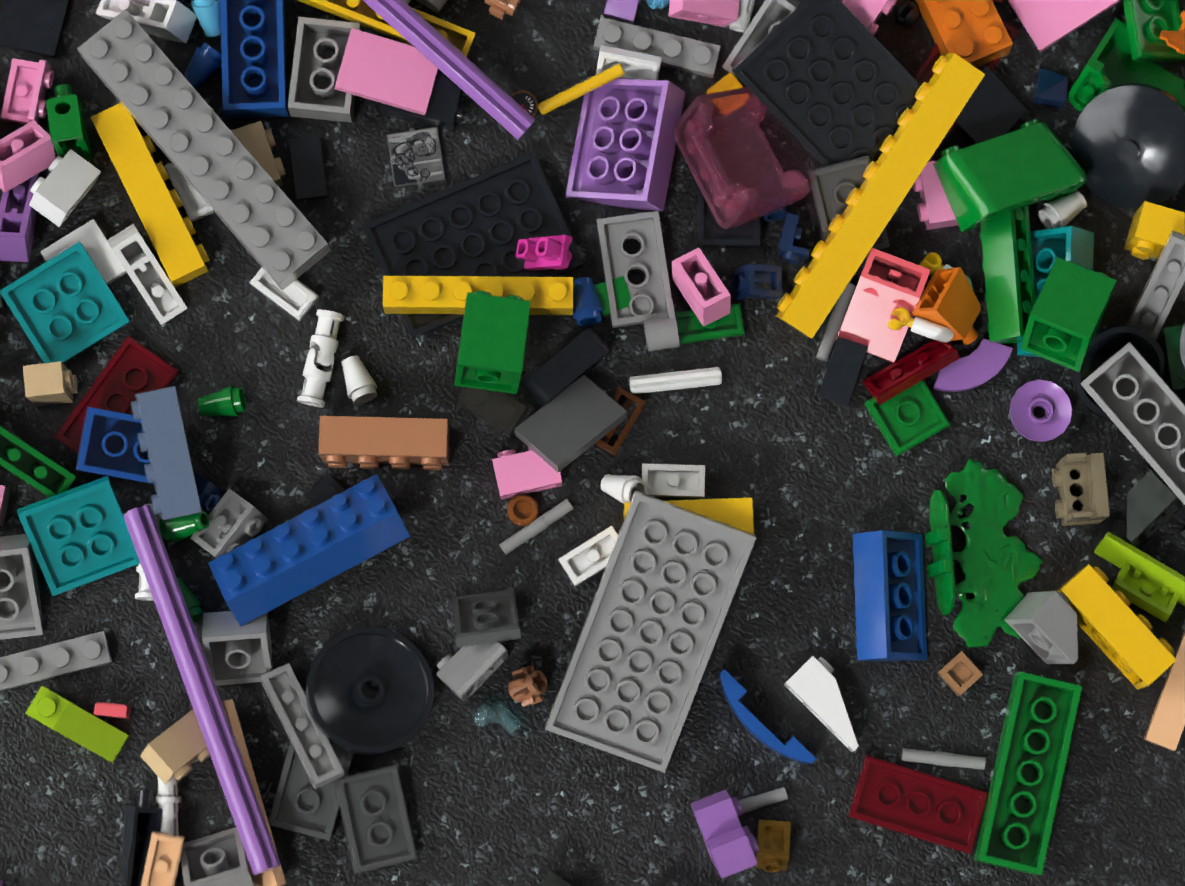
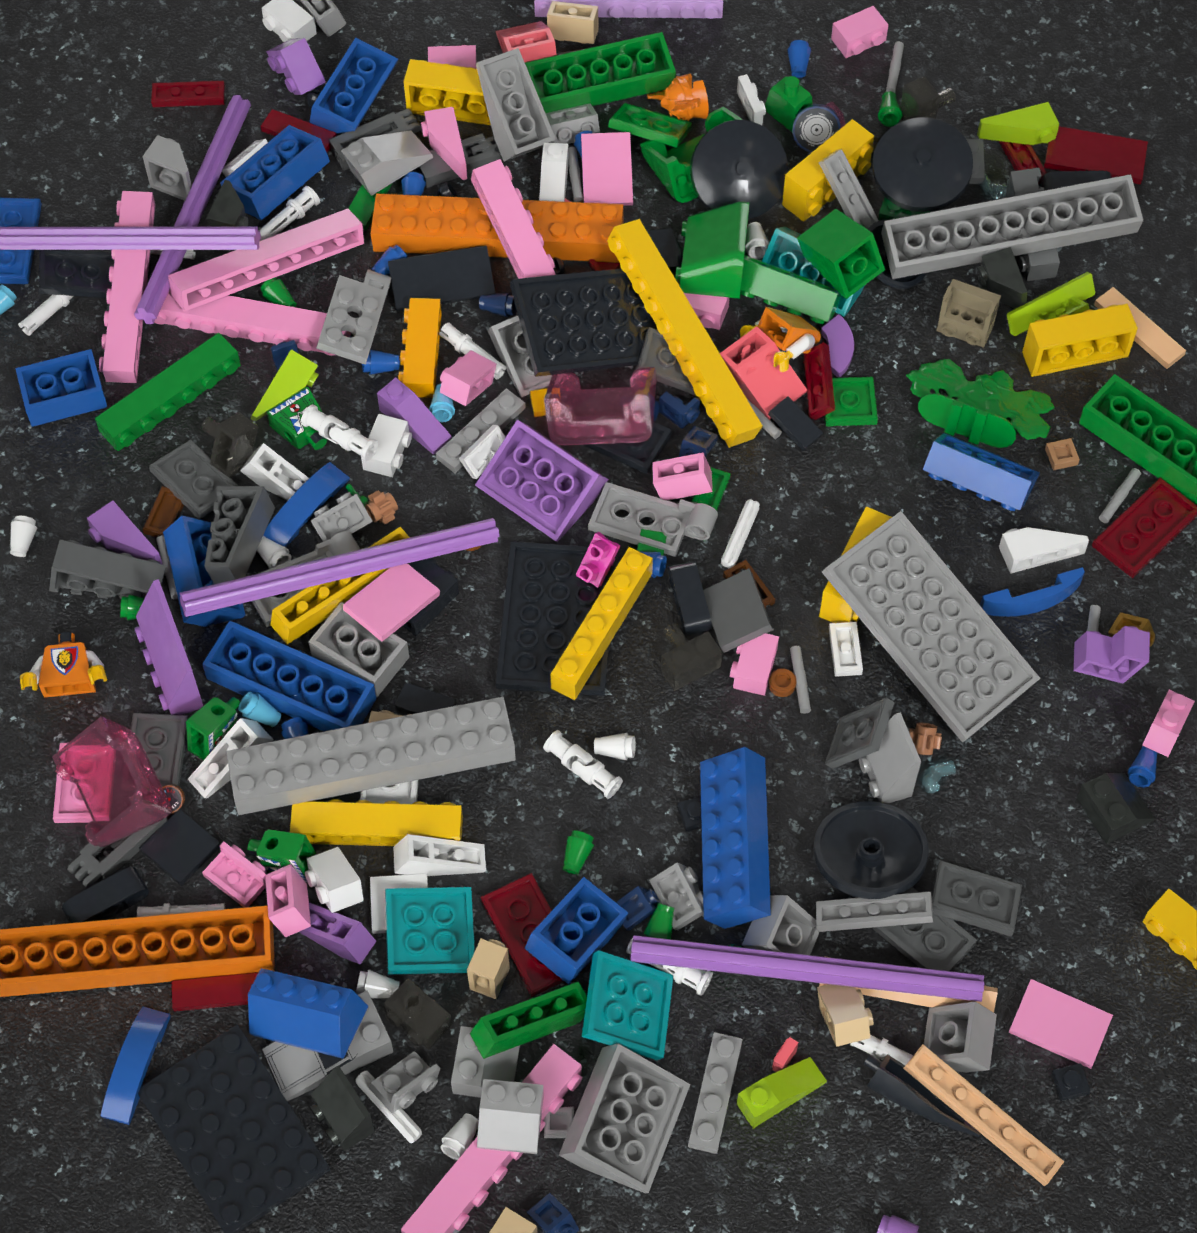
camera: 60 degrees left, 20 degrees down
sand blue brick [131,386,202,520] -> none
white tile [250,267,319,321] -> none
nougat brick [318,416,450,470] -> none
piece [387,127,445,188] -> none
green slope [454,291,531,394] -> none
yellow bar [538,63,626,115] -> none
white cone [601,474,647,504] -> none
white plate [642,463,705,498] -> none
light grey slope [1004,591,1078,664] -> none
medium lavender dish [1009,380,1072,442] -> none
dark blue slope [1033,68,1068,108] -> none

